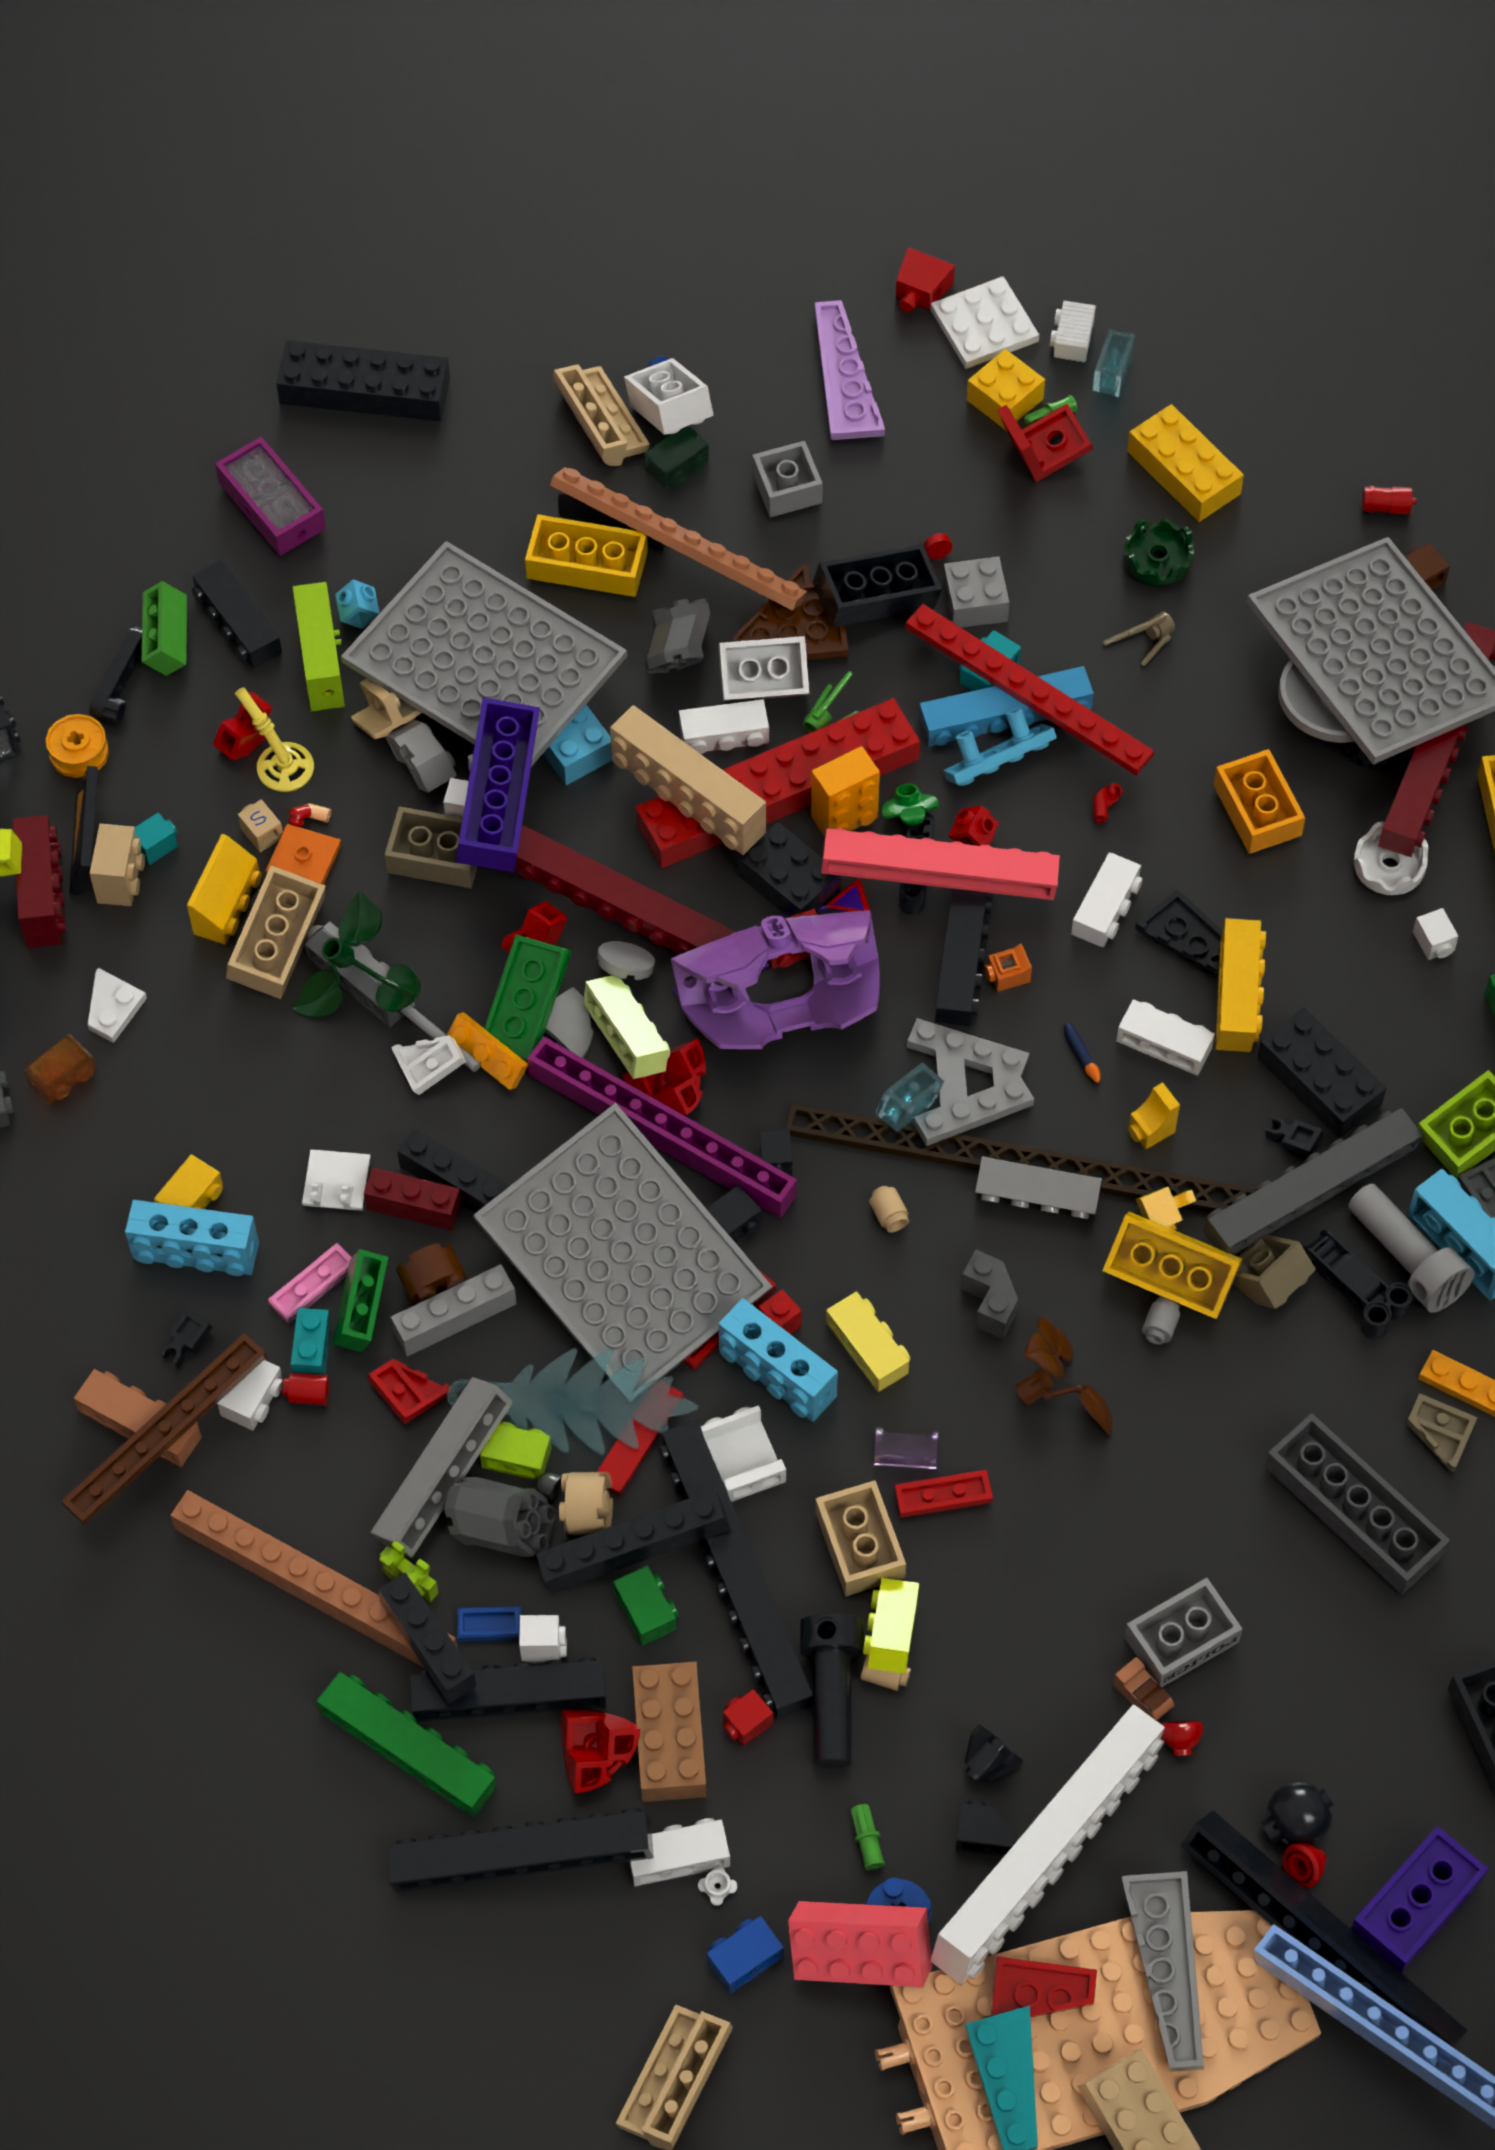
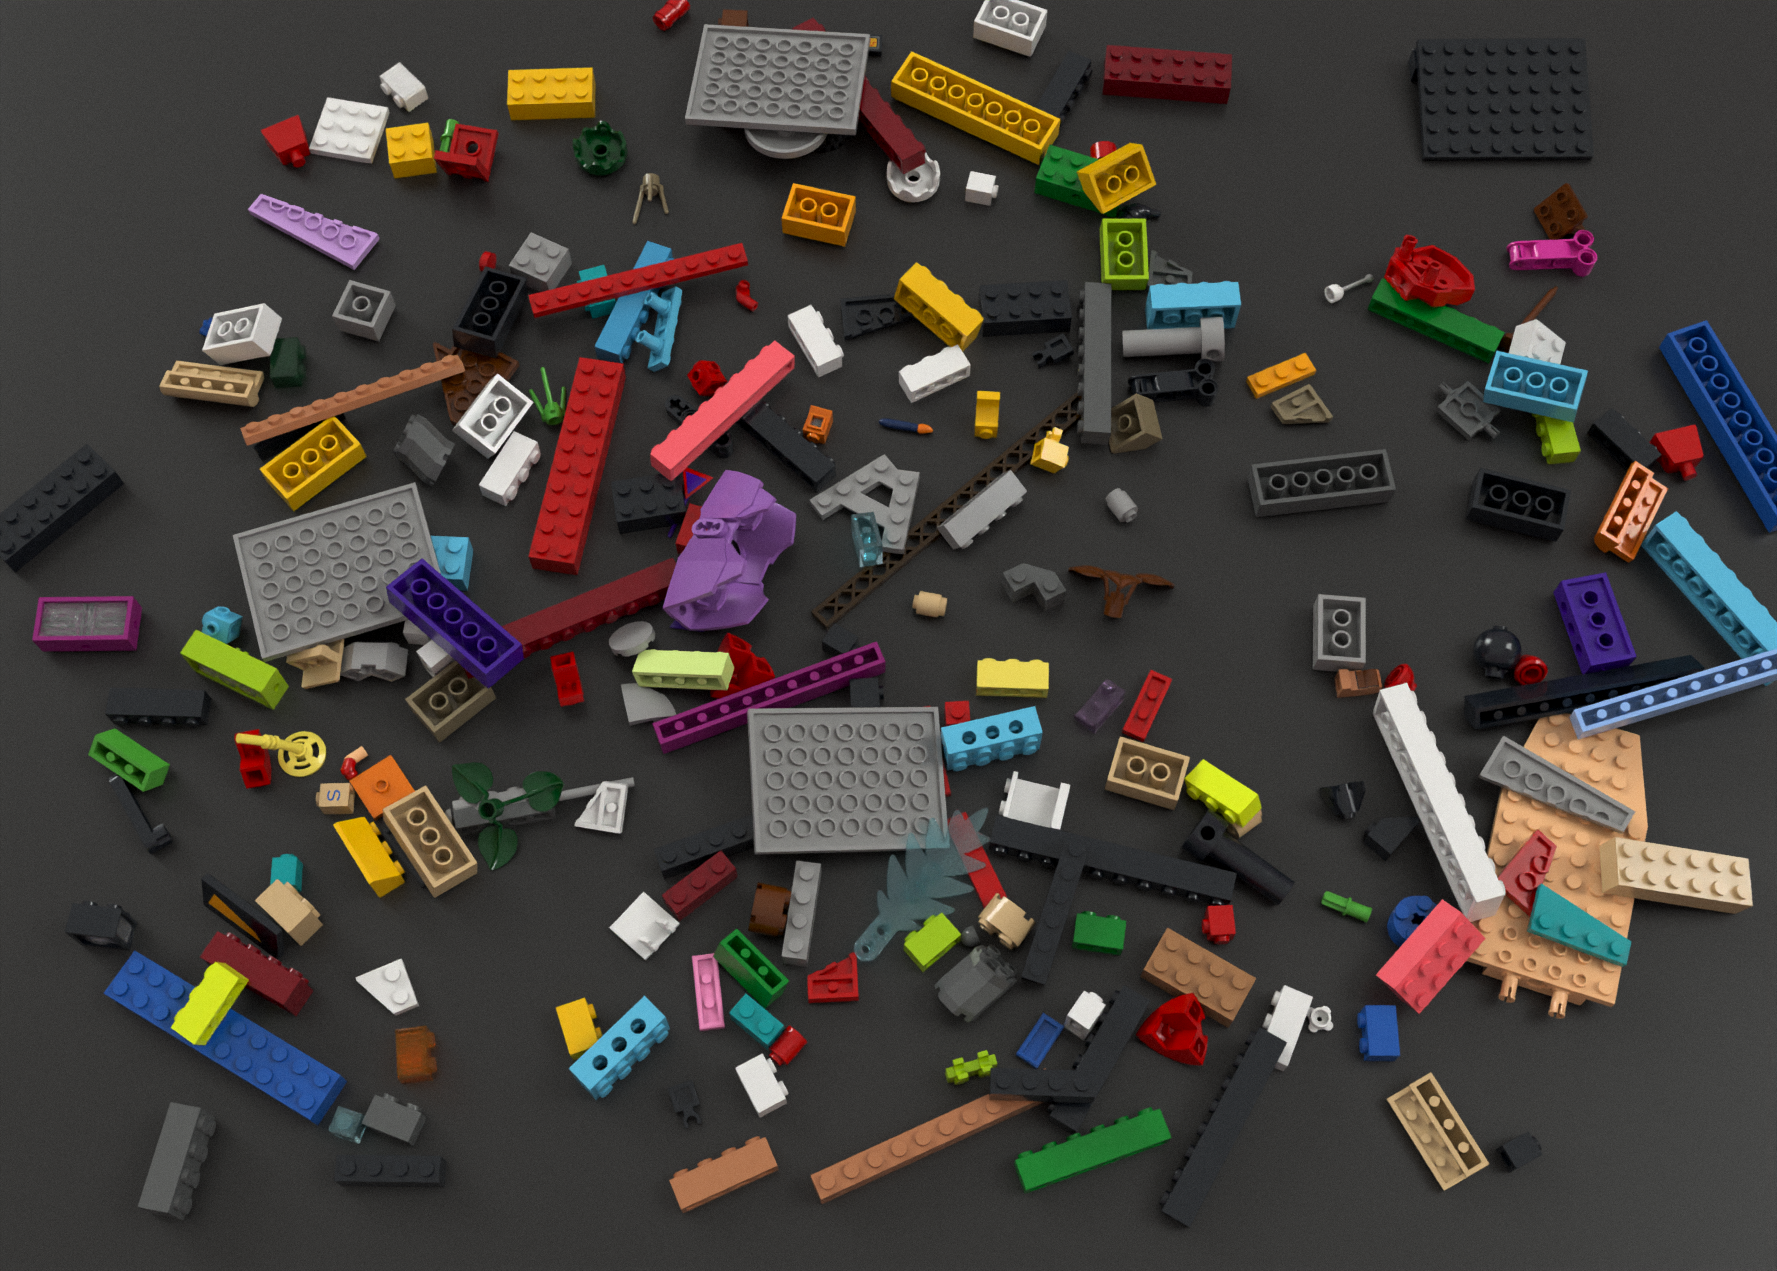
camera: 55 degrees left, 5 degrees up
light orange wheel [46,714,109,778] -> none
reddish brown plate [61,1333,267,1526] -> none
light grey brick [370,1377,513,1558] -> none
light orange plate [447,1012,528,1090] -> none
green tile [484,934,572,1062] -> none
tan brick [610,705,766,855] -> none
light orange brick [811,746,880,837] -> none
green plate [882,783,939,826] -> none
clear light blue brick [1093,328,1136,397] -> none
yellow brick [1102,1211,1242,1319] -> none

